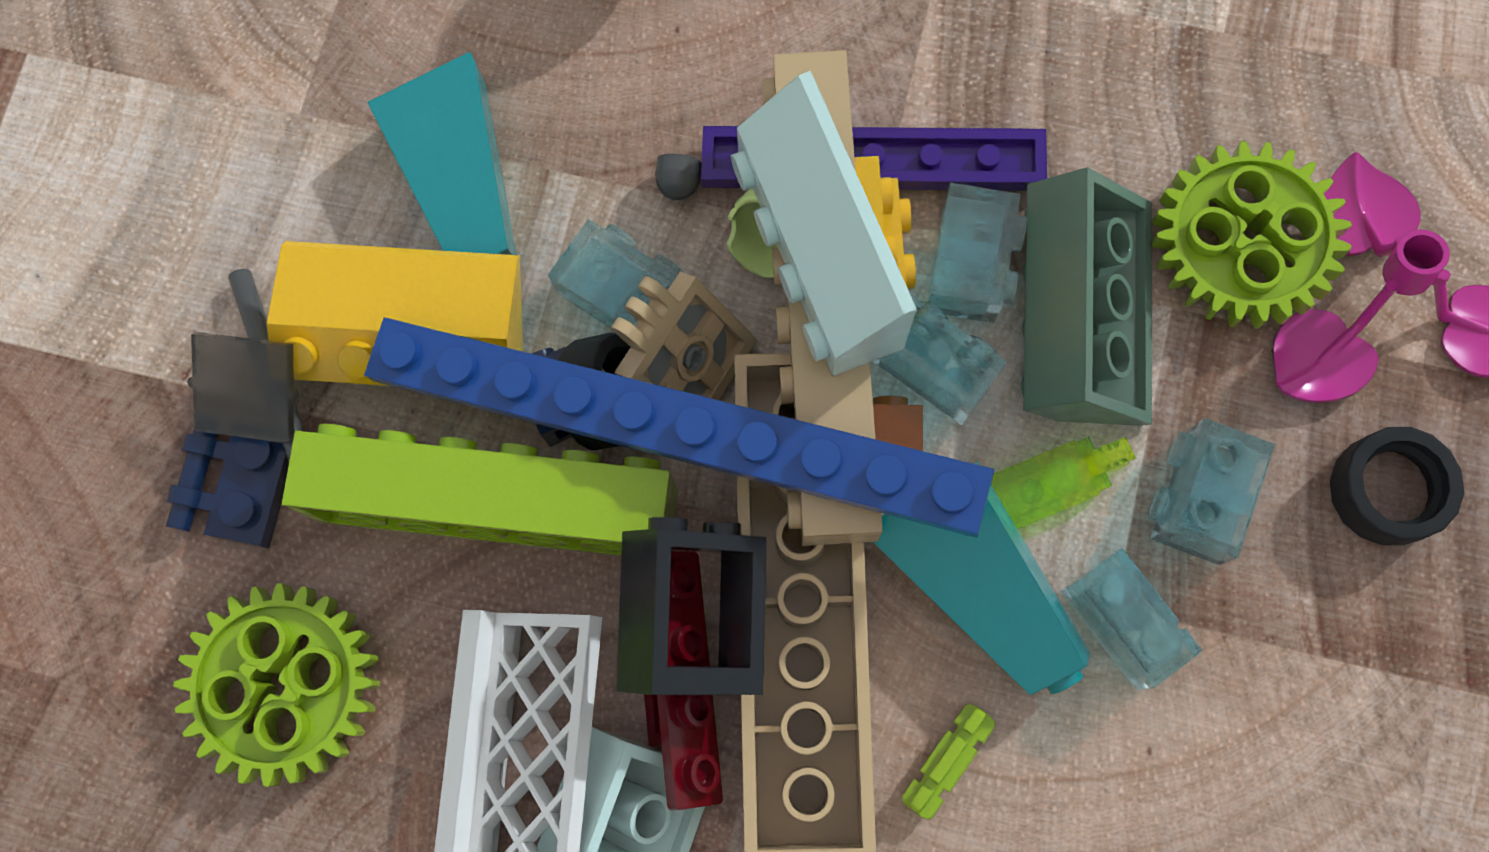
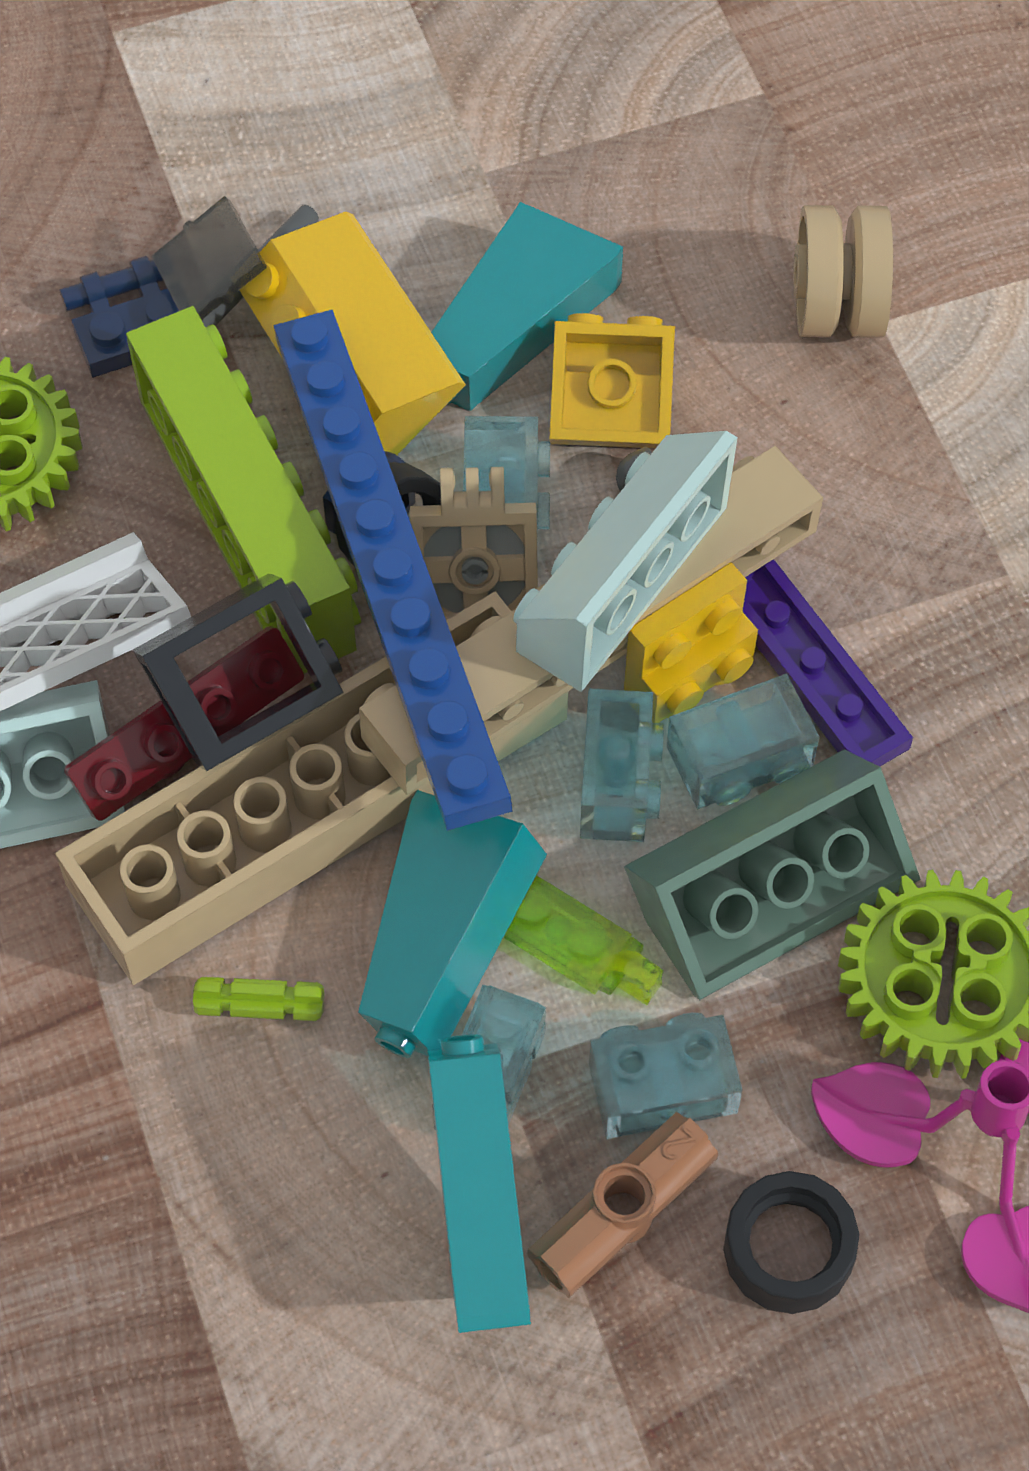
camera: 50 degrees right, 15 degrees down
dark orange plate [873,395,923,451] -> none
none -> teal slope [427,1034,531,1333]
none -> nougat piece [527,1111,718,1298]
none -> yellow plate [549,313,675,448]

